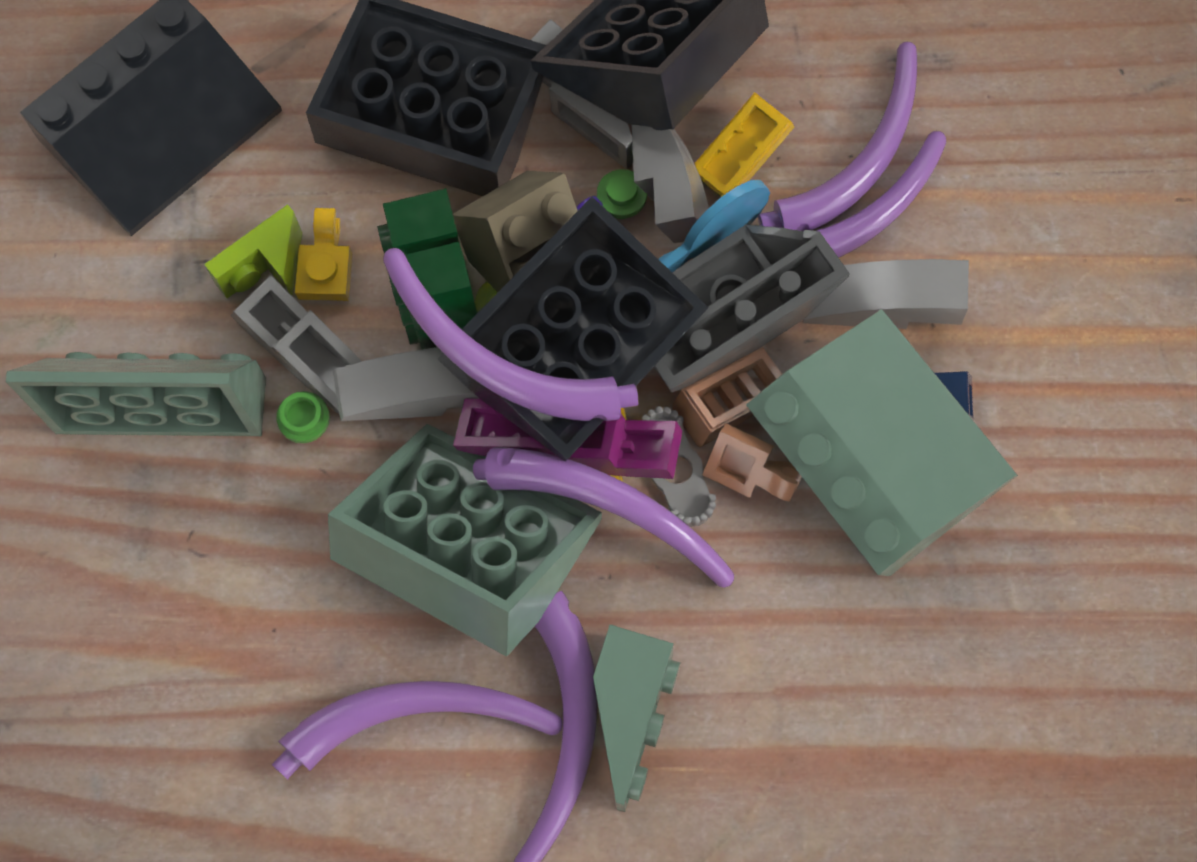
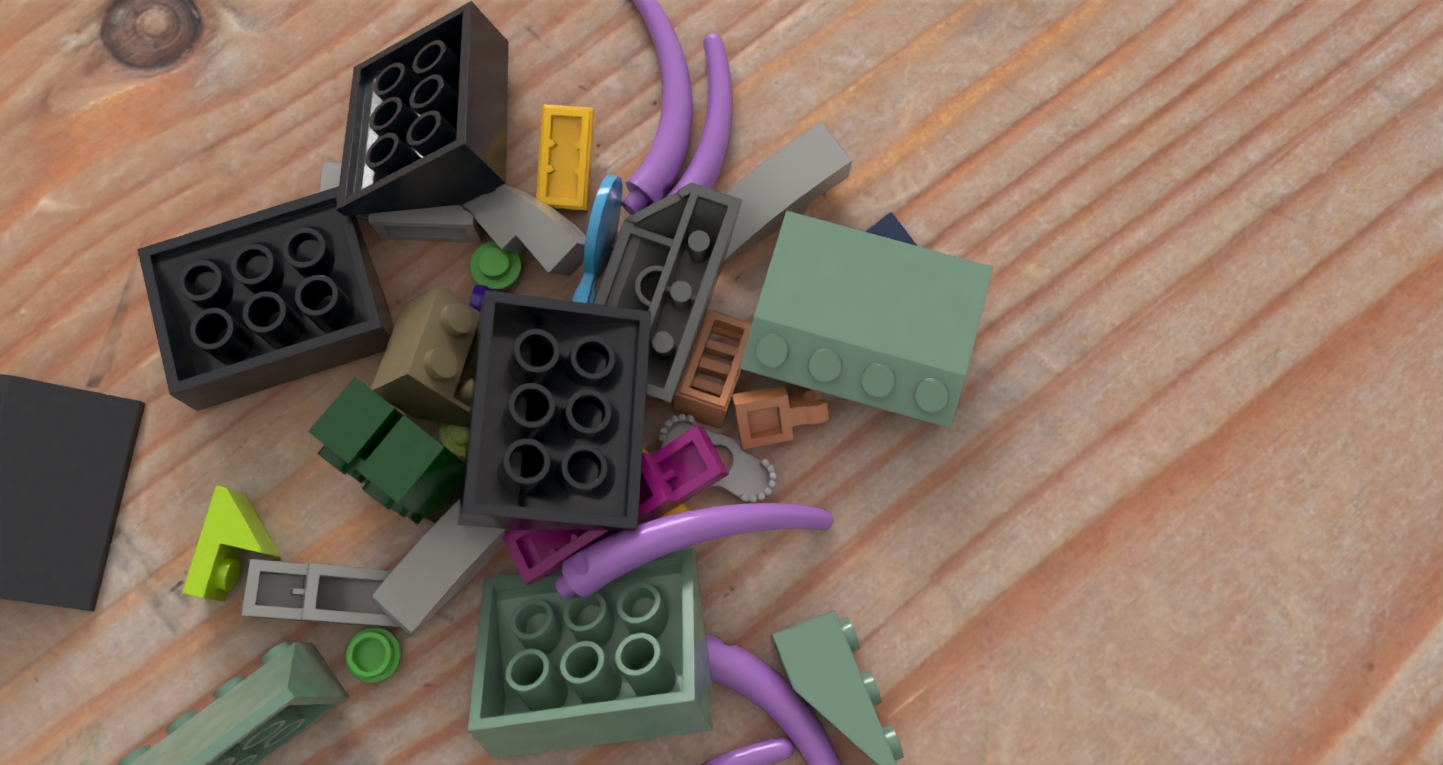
camera: 40 degrees left, 5 degrees up
yellow plate [295,208,353,301] -> none
medium lavender animal [383,248,638,421] -> none

